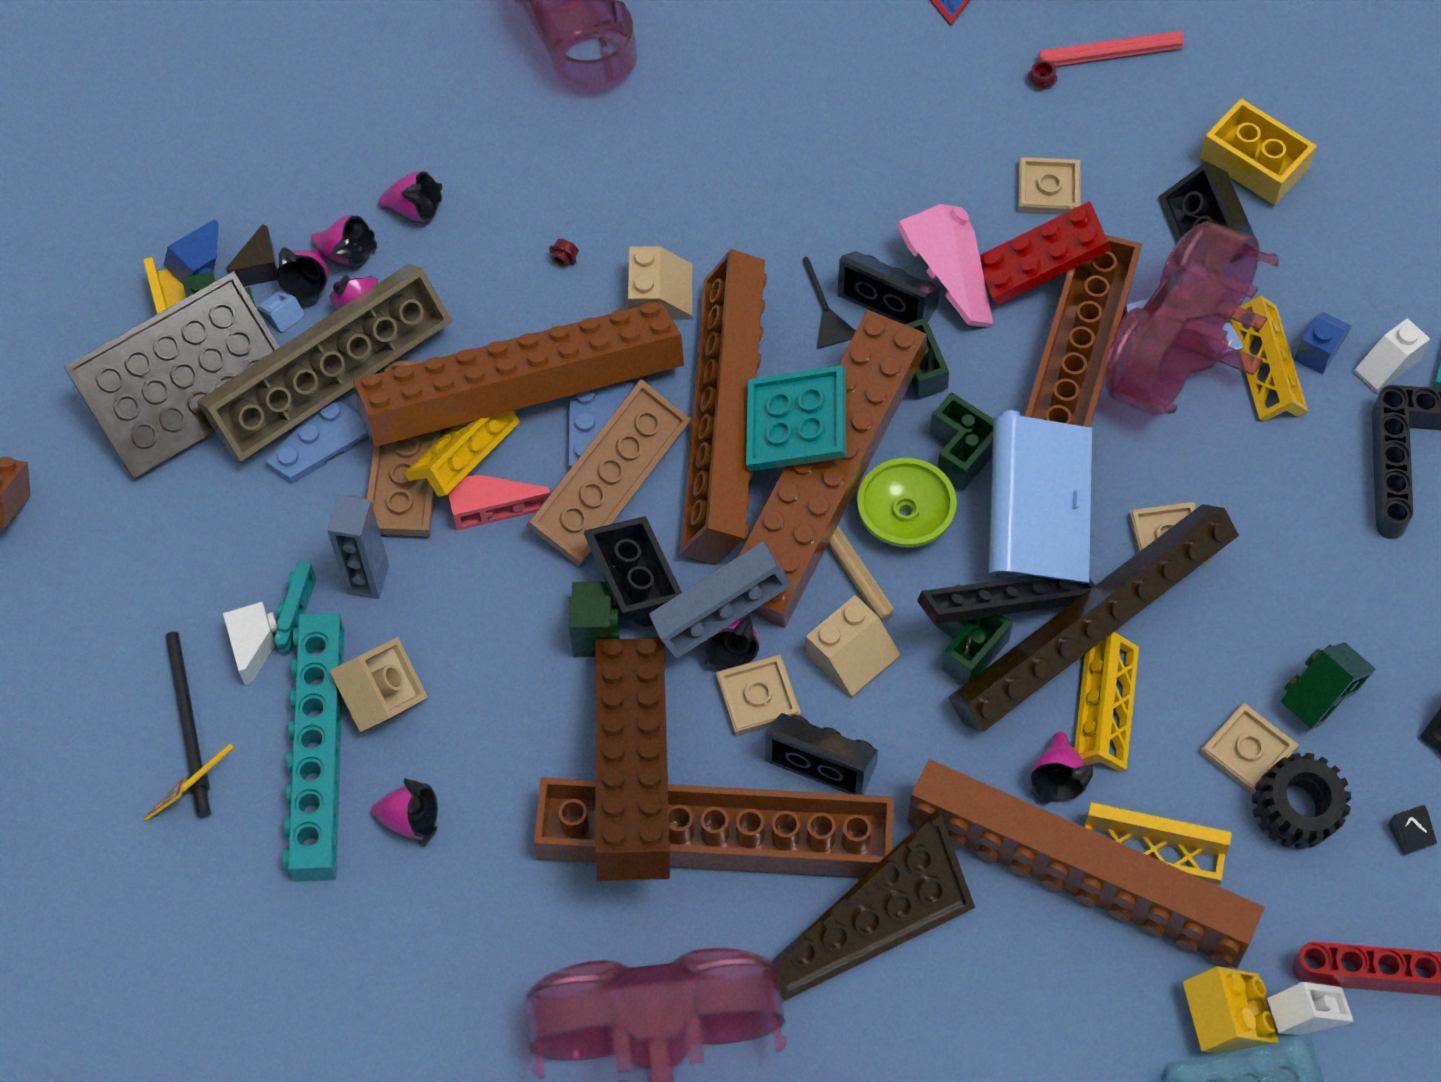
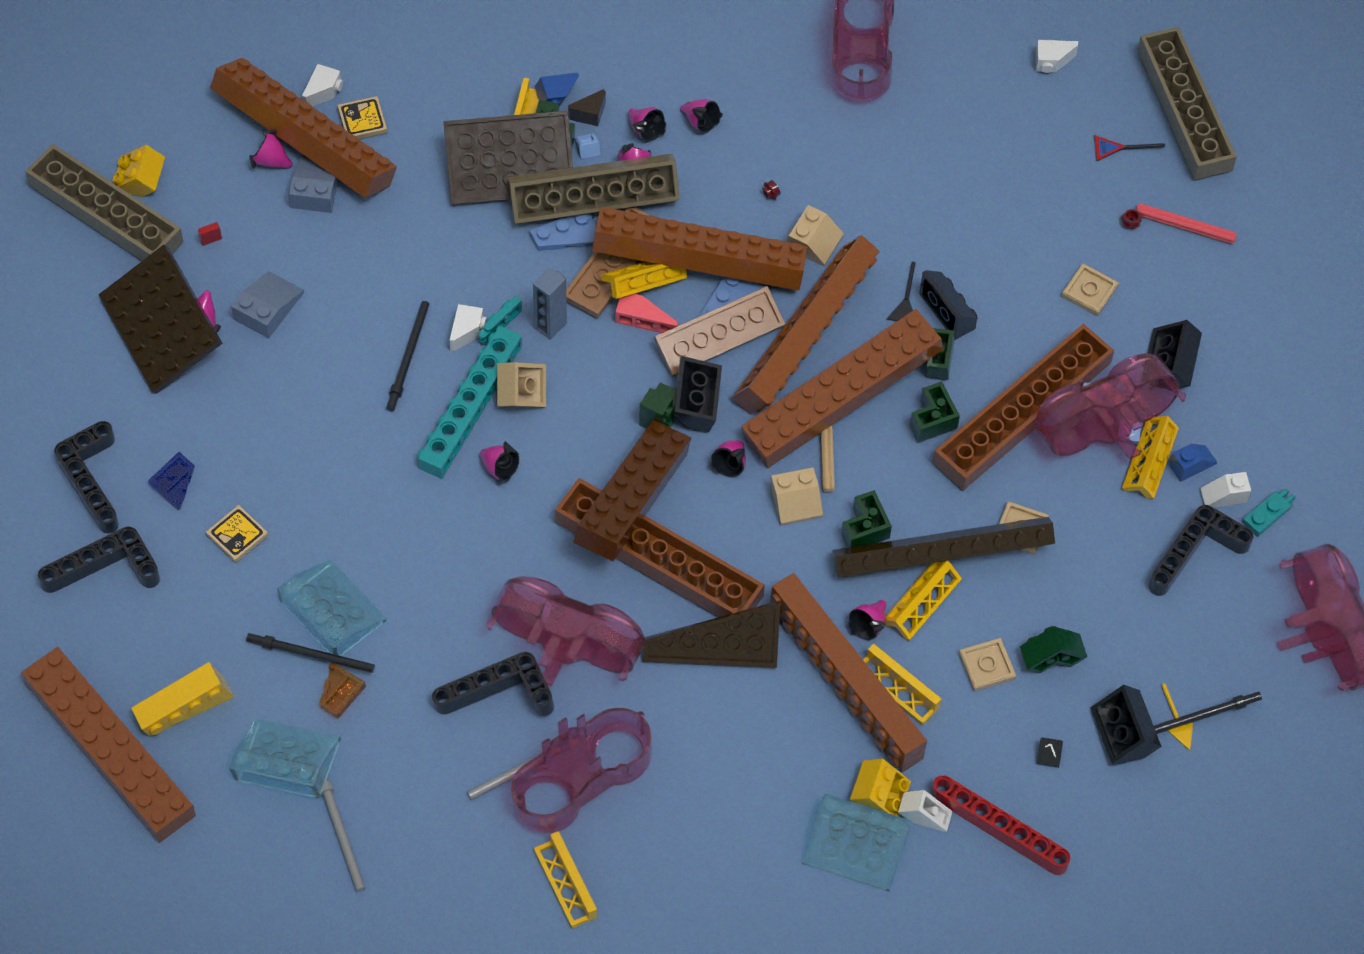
camera: 25 degrees right, 0 degrees up
yellow piece [143,744,234,821] -> none
black hat [277,247,329,306] -> none
sand blue brick [649,541,792,659] -> none
tan tile [716,654,801,737] -> none
teal plate [746,365,846,472] -> none
black slope [765,713,878,795] -> none
lime dish [857,458,957,547] -> none
bright pink wedge [896,204,993,328] -> none
black plate [917,576,1095,625] -> none
red plate [980,201,1112,305] -> none
light blue door [989,410,1092,584] -> none
yellow brick [1200,98,1317,206] -> none
black tyre [1252,753,1351,849] -> none

